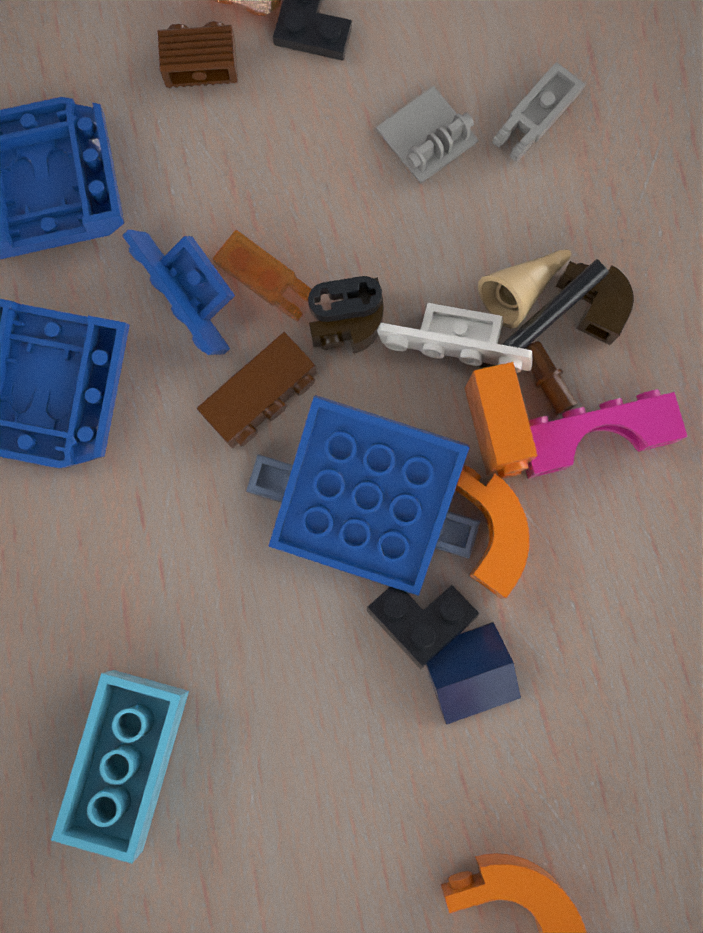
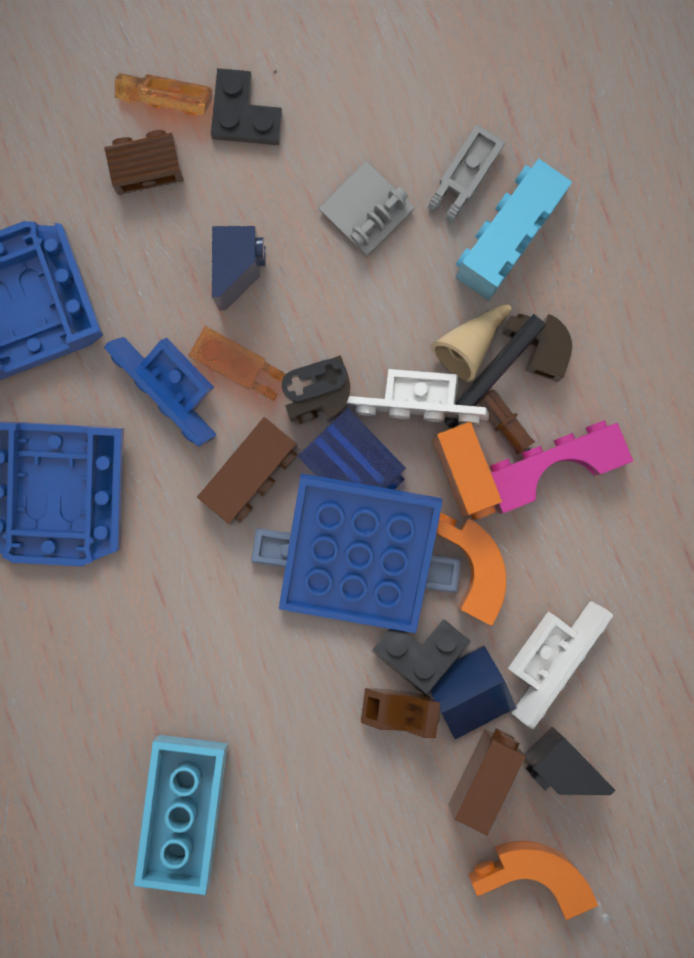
camera: 10 degrees left, 5 degrees up
none -> dark blue slope [212,226,266,310]
none -> clear blue brick [298,408,406,490]
none -> reddish brown brick [361,688,440,738]
none -> reddish brown brick [448,728,526,836]
none -> medium azure wedge [455,158,572,301]
none -> white bracket [508,601,613,729]
none -> black slope [524,727,616,795]

